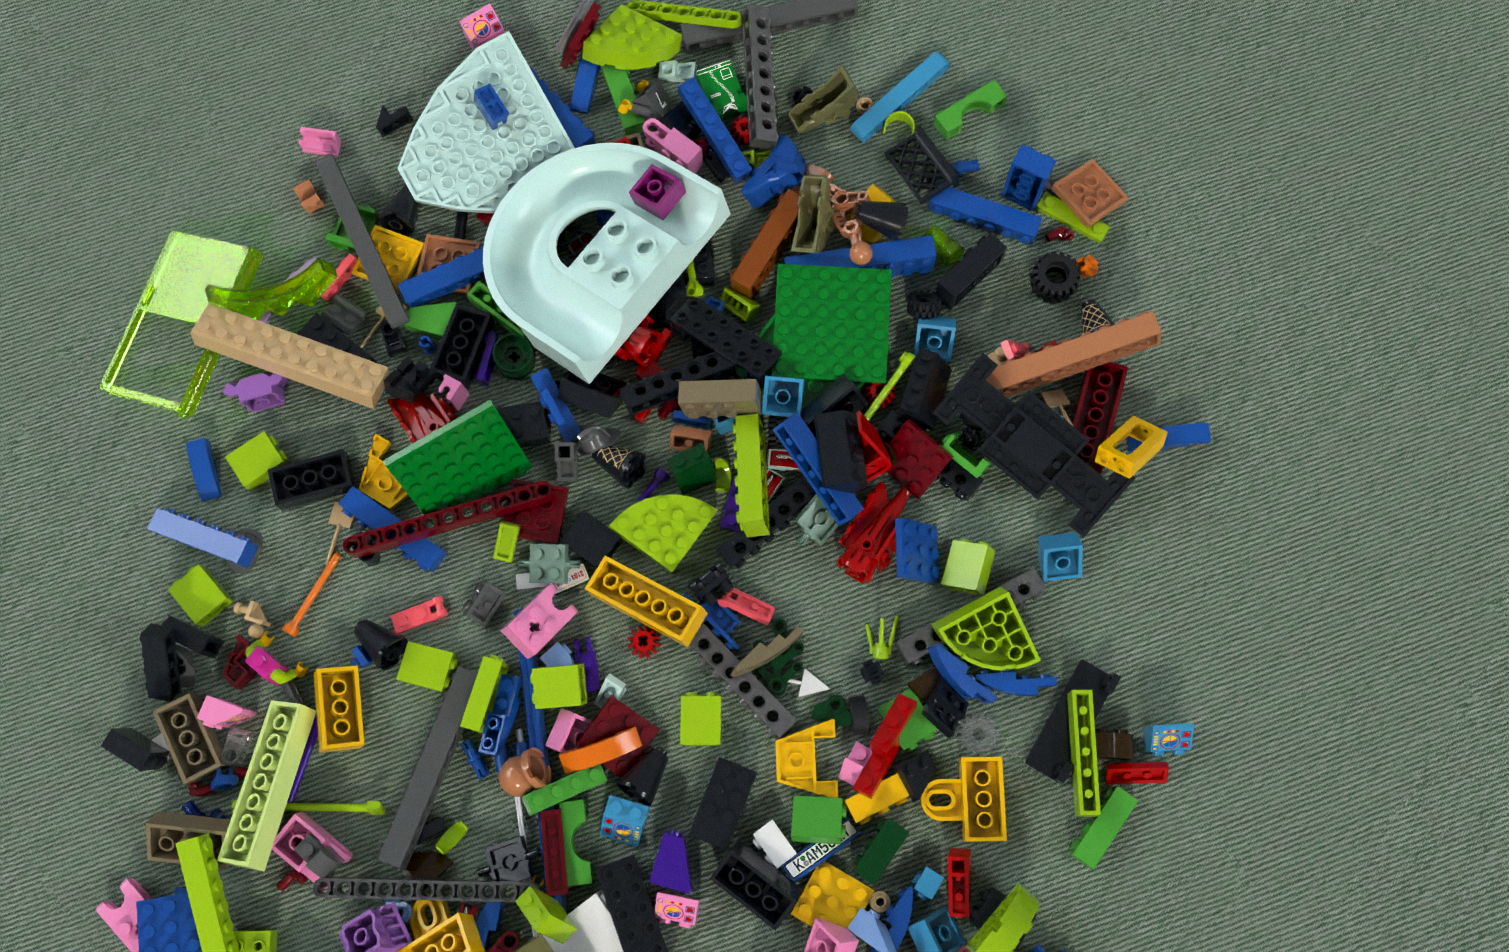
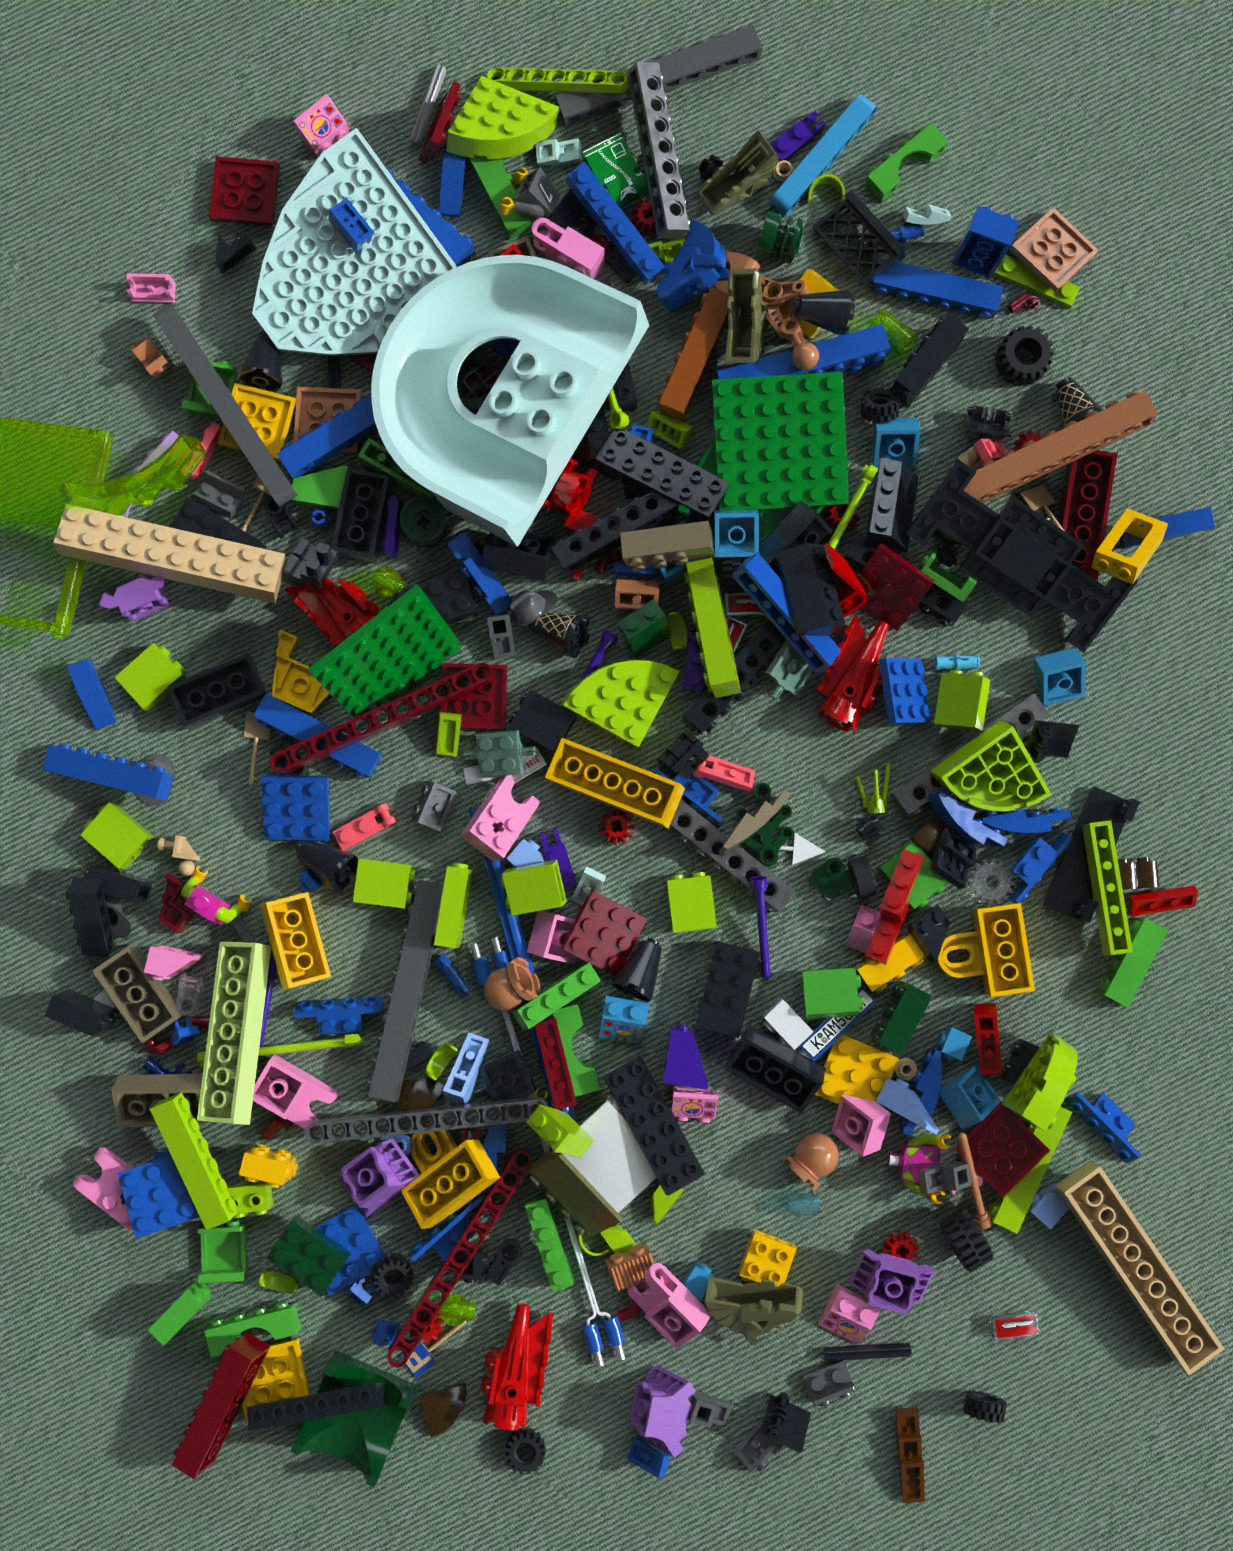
camera: 10 degrees left, 10 degrees up
orange piece [282,552,341,637] -> none
dark grey brick [294,833,344,878] -> none
bright pink hinge [439,374,469,411] -> none
blue slope [478,674,523,756] -> none
orange slope [559,726,642,774] -> none
magenta brick [629,164,686,221] -> none
yellow wing [775,719,838,798] -> none
orange gear [1076,254,1099,279] -> none
dark azure slope [1143,723,1194,756] -> none
none -> dark red plate [209,156,280,226]
none -> yellow brick [239,1144,298,1188]
none -> blue plate [261,775,331,841]
none -> blue bracket [294,996,384,1035]
none -> clear neon green piece [372,567,408,596]
none -> light blue slope [443,1033,489,1105]
none -> dark purple piece [750,876,771,979]
none -> dark green wheel [756,211,803,265]
none -> dark purple hinge [770,111,826,161]
none -> light aqua slope [903,204,952,225]
none -> medium azure pin [934,654,980,671]
none -> black hinge [964,405,1011,439]
none -> blue bracket [1007,833,1073,903]
none -> black hinge [1026,720,1079,763]

